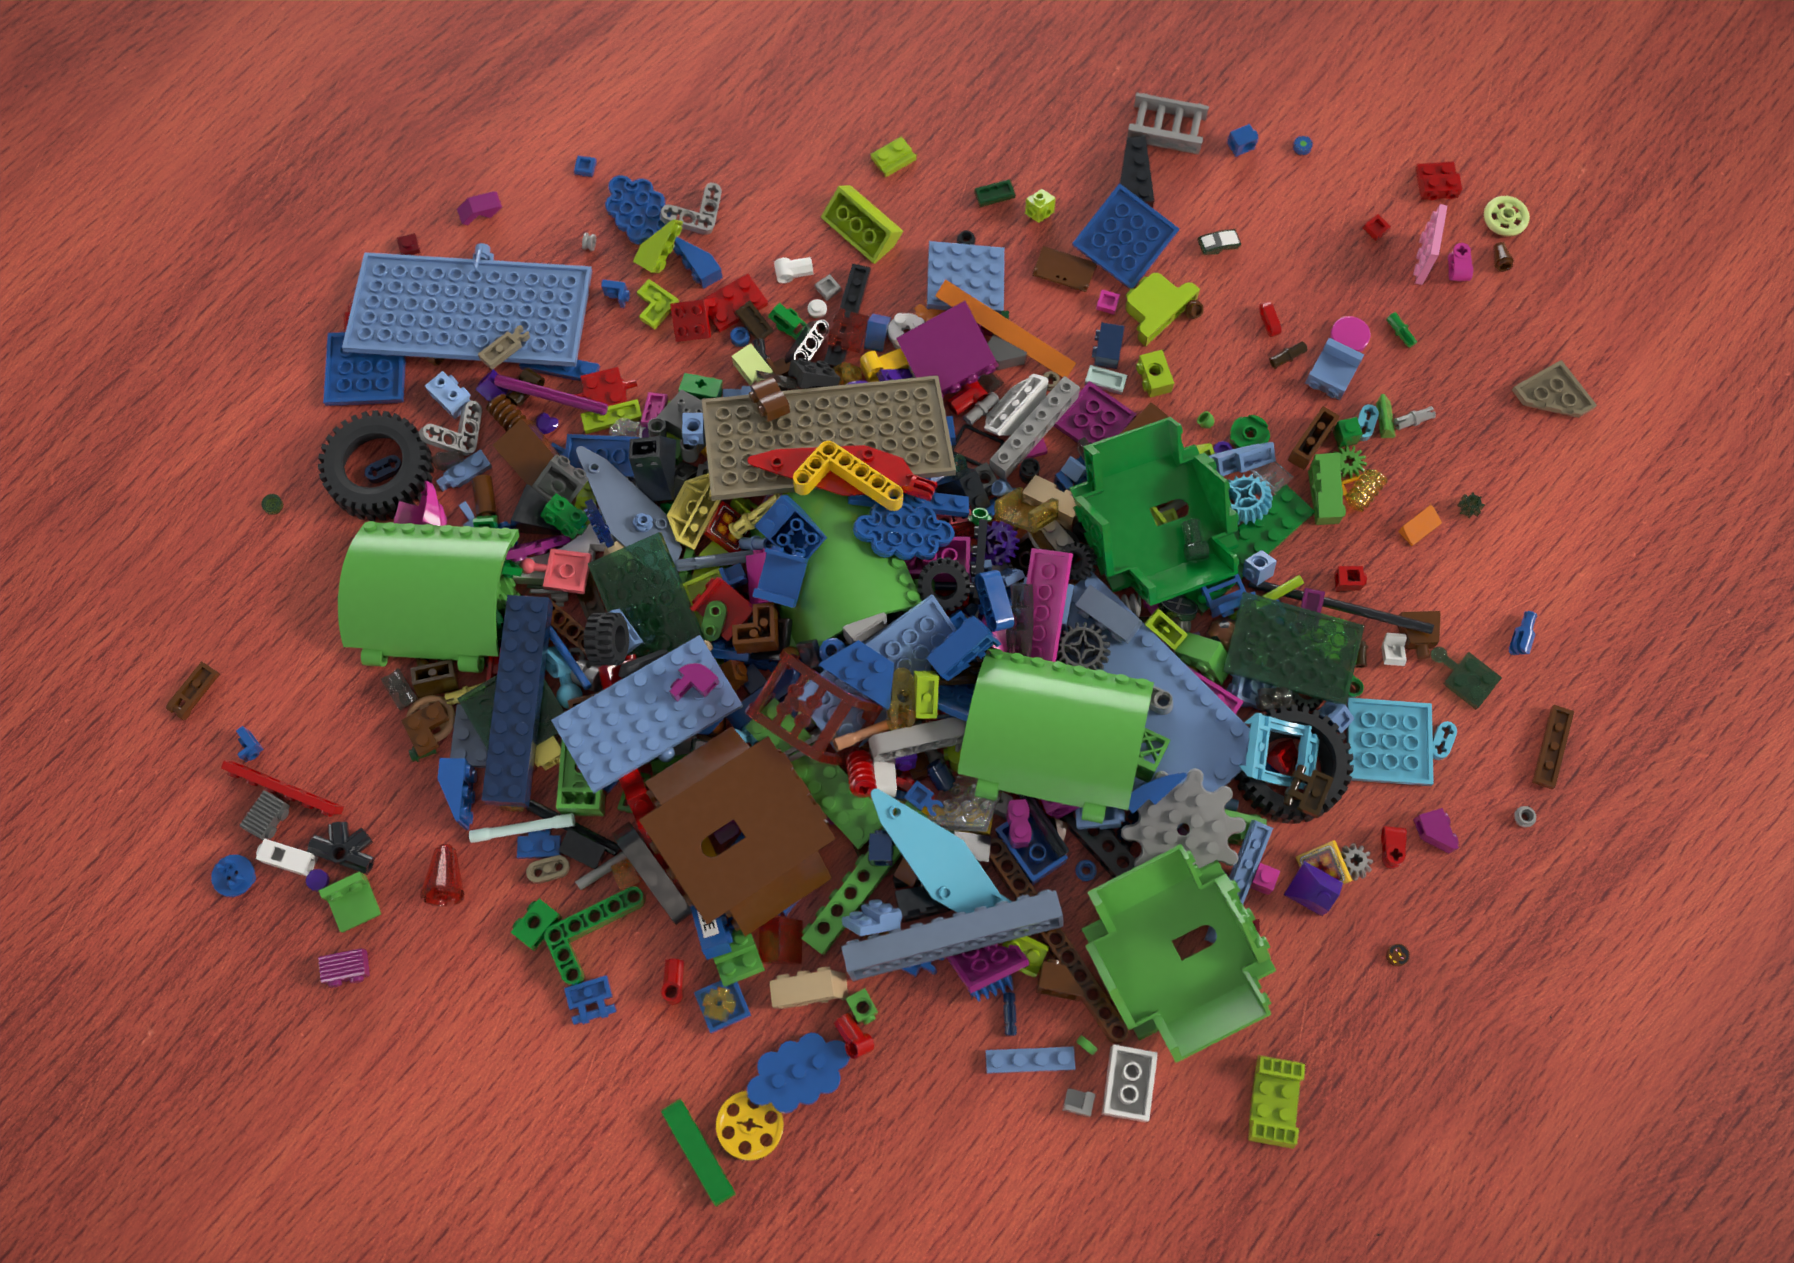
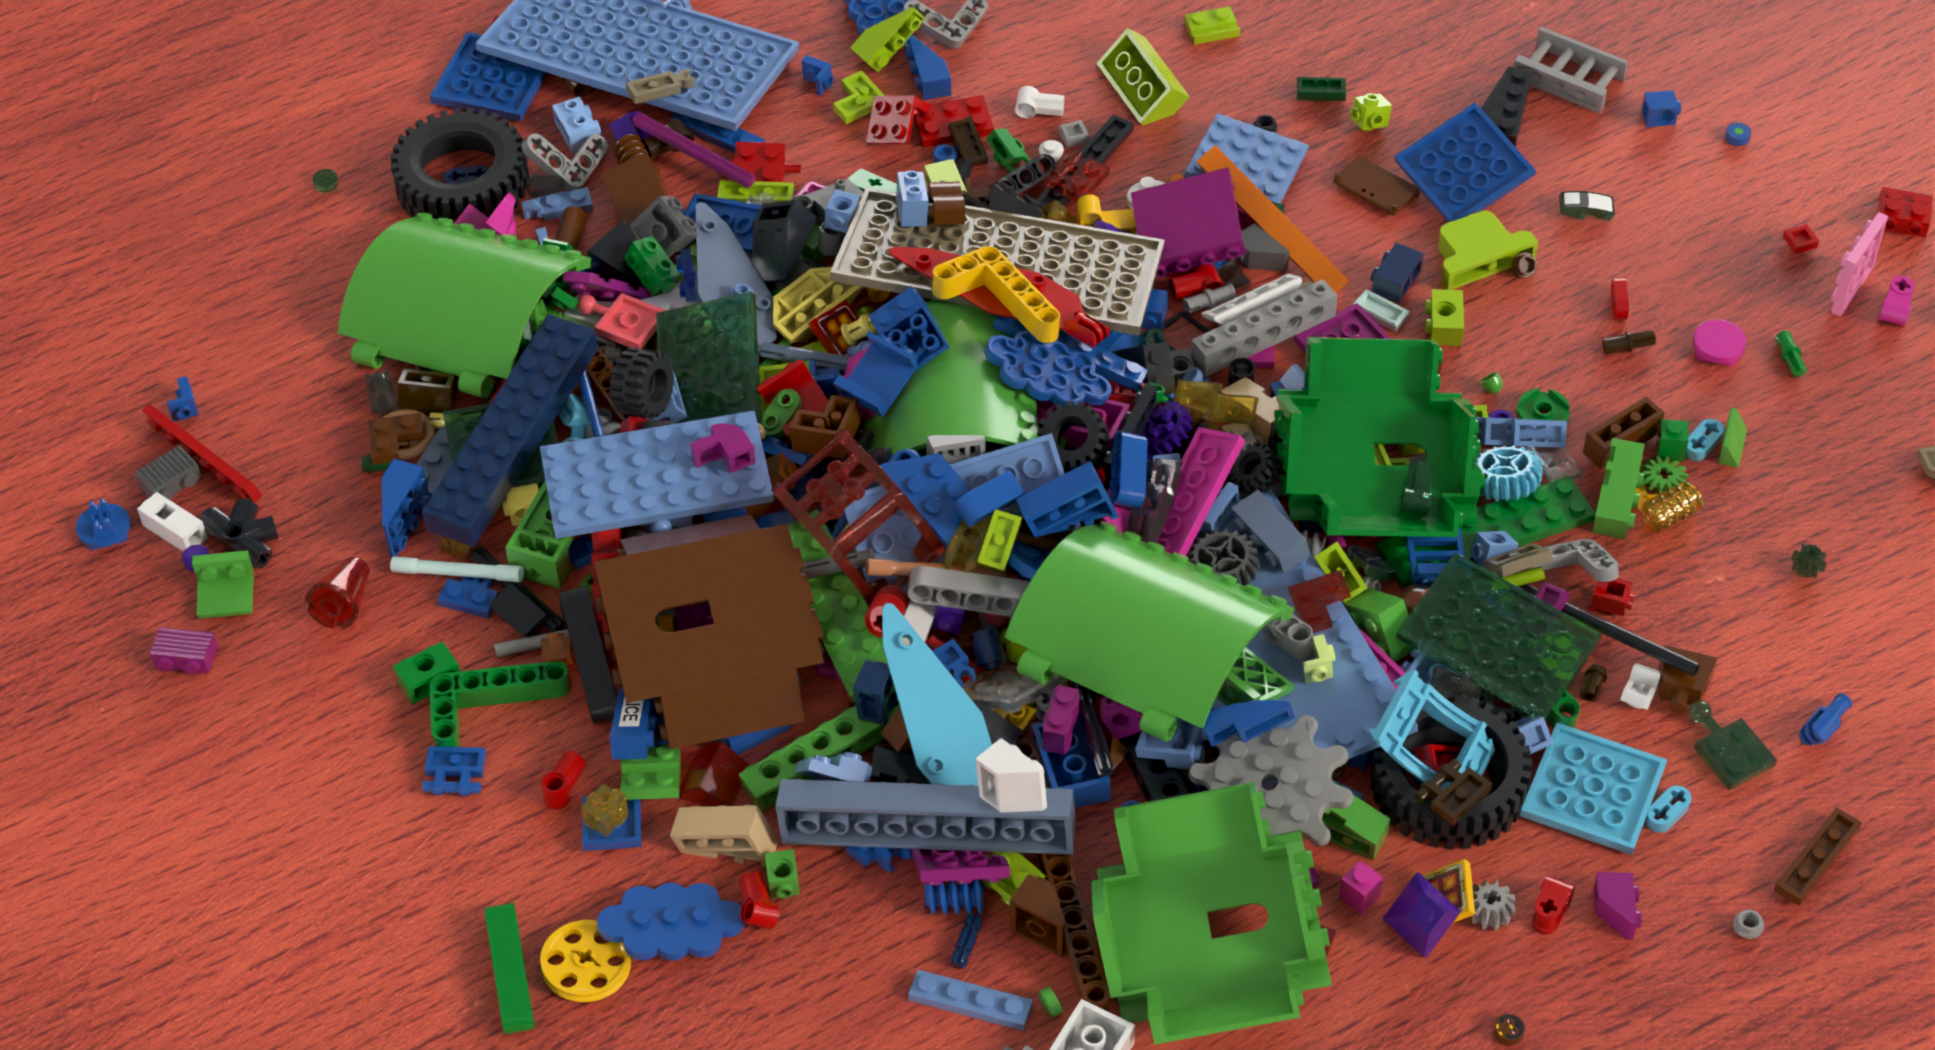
camera: 20 degrees right, 20 degrees down
reddish brown plate [166,661,220,720] -> none
dark tan plate [526,855,570,884] -> none
dark purple rock [535,412,559,435] -> none
light grey bush [582,233,596,251] -> none
blue slope [864,314,891,352] -> none
dark pink plate [1096,290,1120,314] -> none
medium blue tile [1204,819,1273,943] -> none
medium blue panel [1305,338,1364,400] -> none
light grey pin [1394,406,1436,430] -> none
orange slope [1399,505,1442,546] -> none
none -> medium blue brick [896,170,928,227]
none -> blue beam [953,470,1026,527]
none -> white slope [975,738,1047,812]
none -> clear red plate [1288,570,1351,634]
none -> yellowish green bracket [1303,634,1336,683]
none -> dark tan plate [1484,543,1553,577]
none -> light grey beam [1523,539,1619,582]

